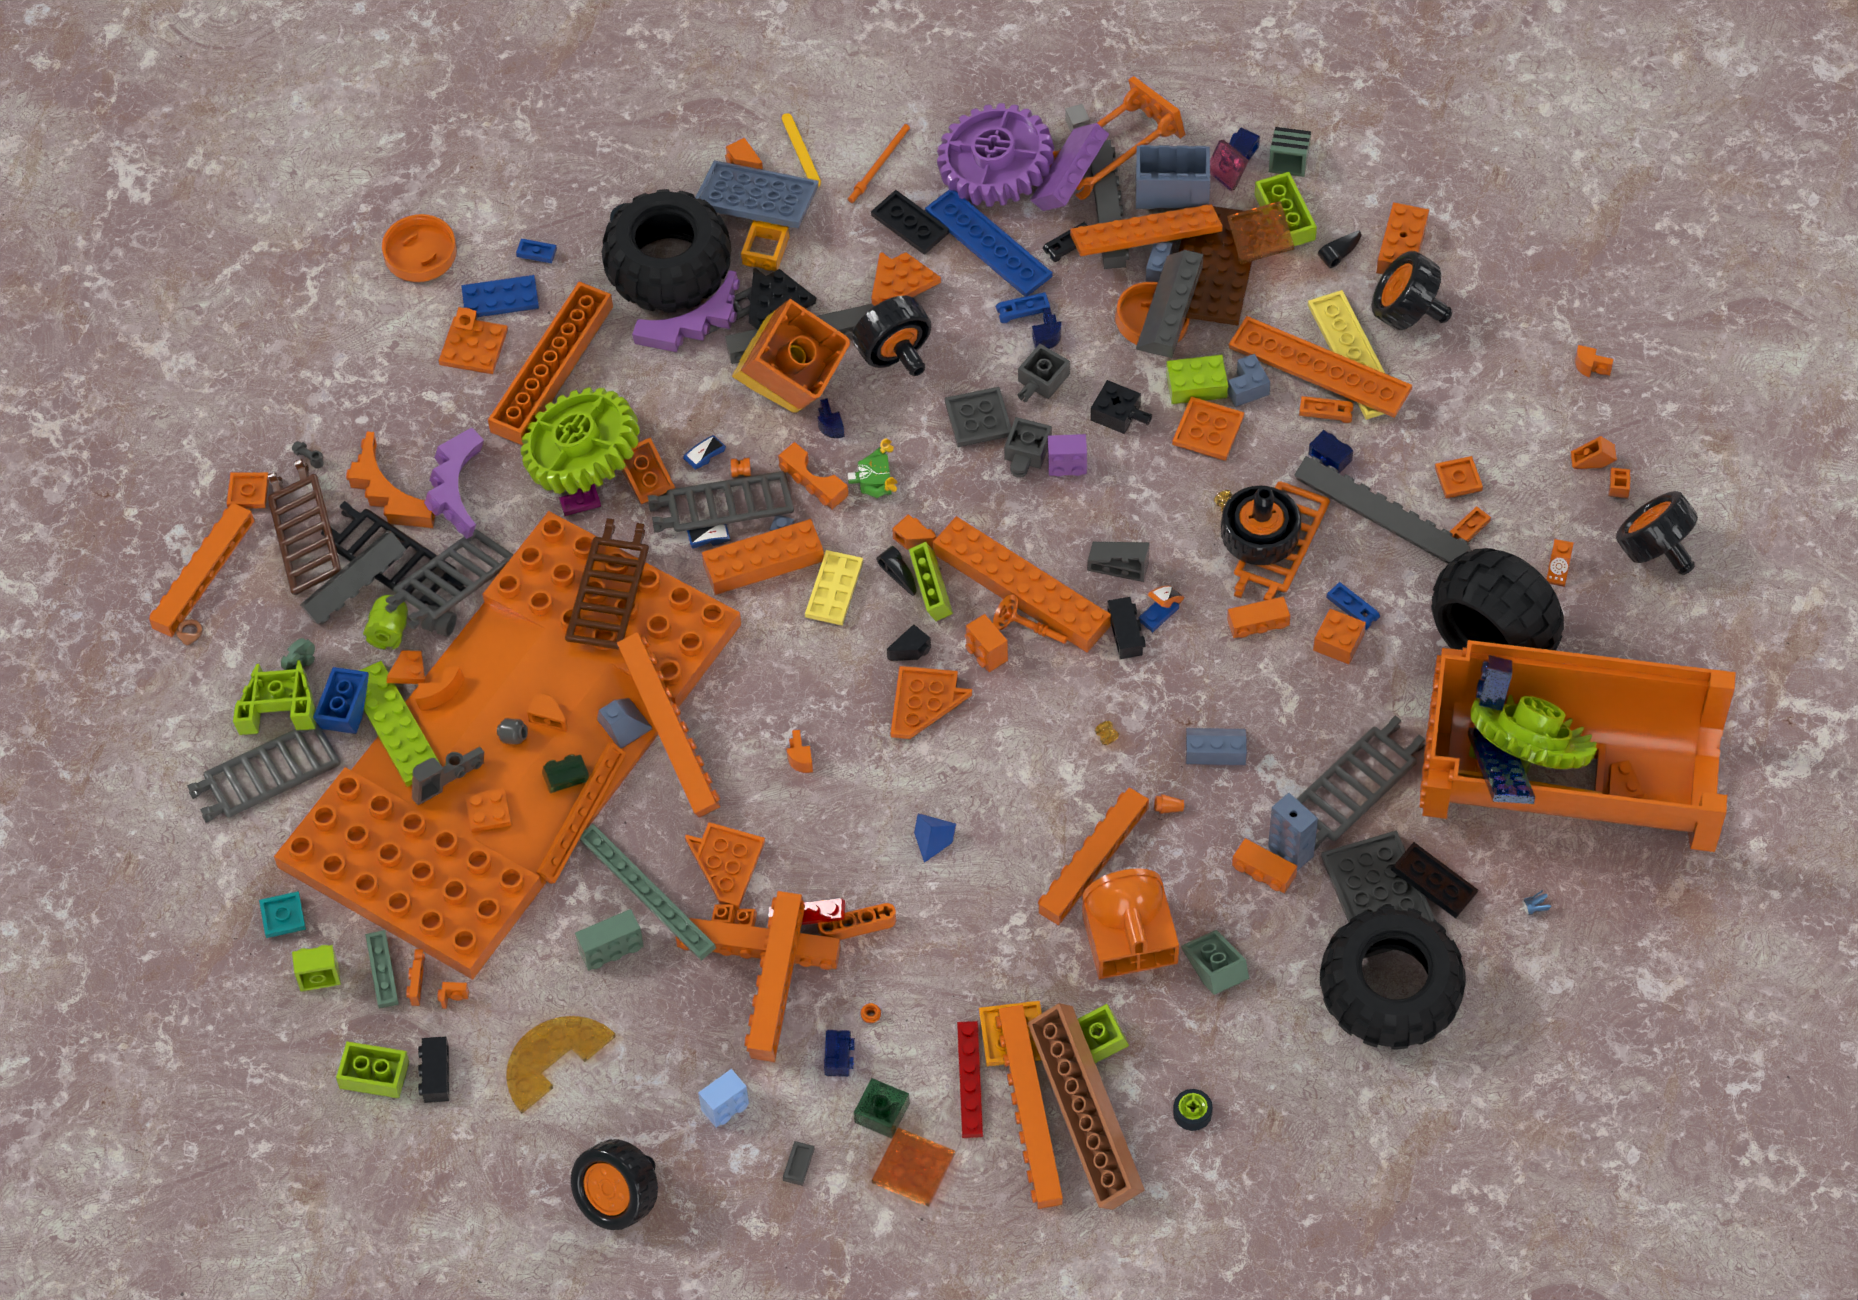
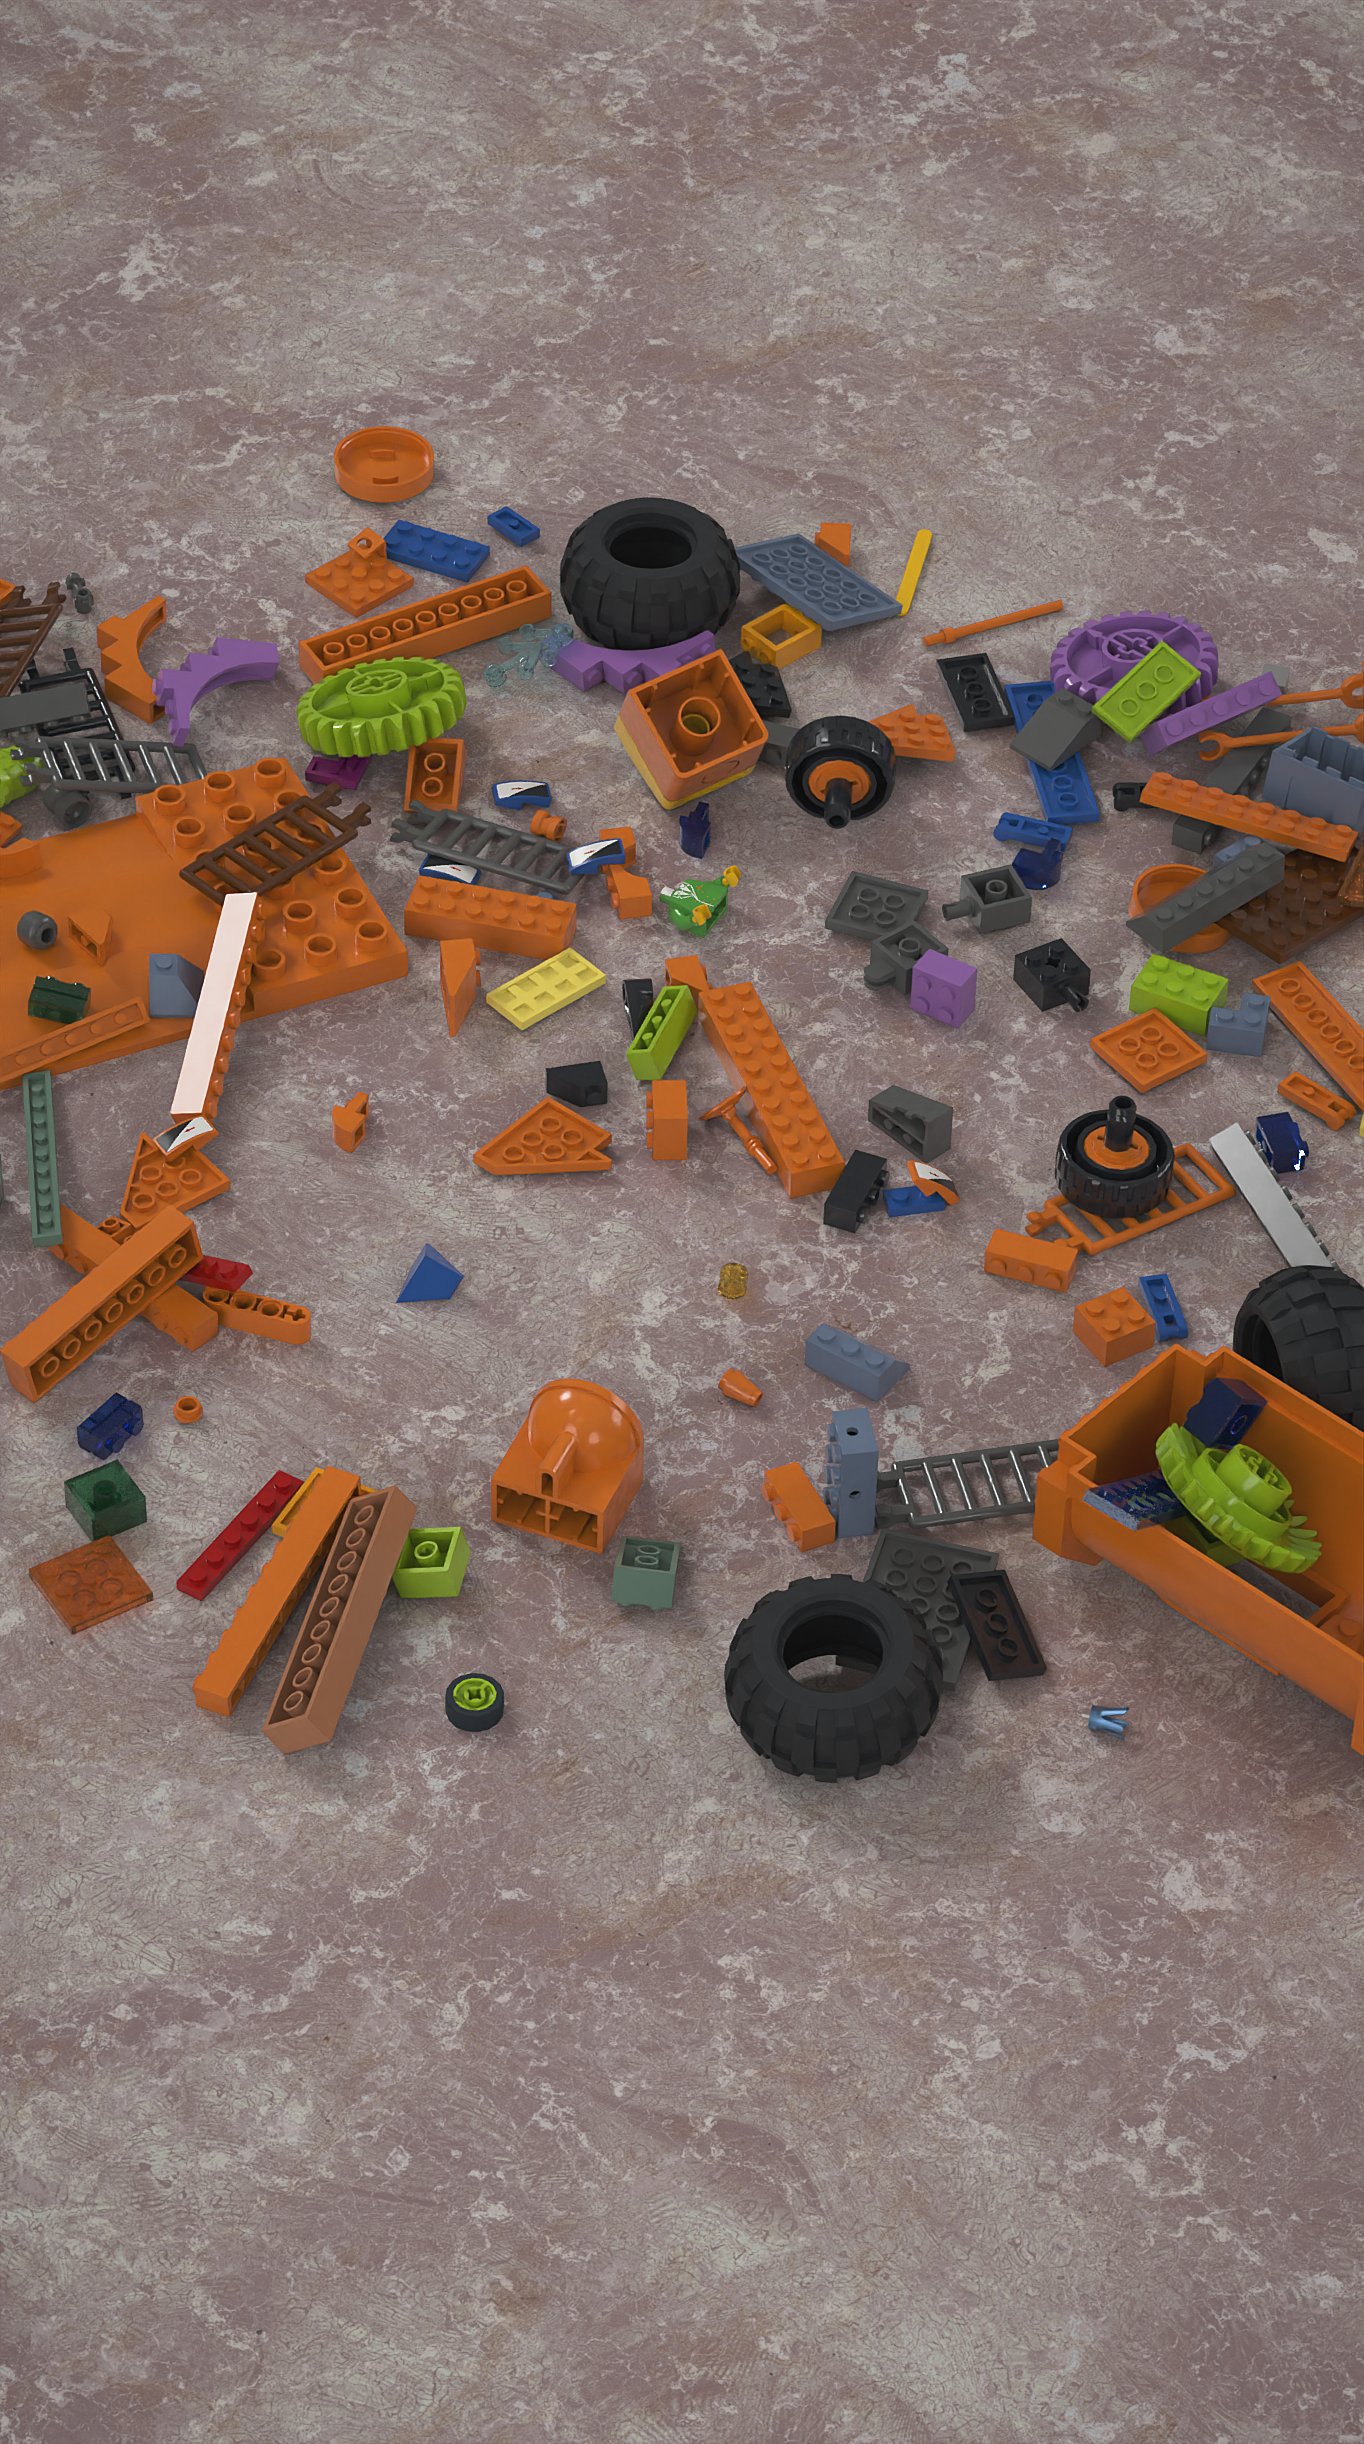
camera: 30 degrees right, 15 degrees down
orange brick [1038,787,1149,925] -> none
none -> slope [152,1115,219,1162]
none -> orange slope [440,938,481,1037]
none -> clear light blue plant [484,623,574,687]
none -> slope [566,838,625,874]
none -> dark grey slope [1010,688,1102,771]
none -> lime plate [1091,641,1201,744]

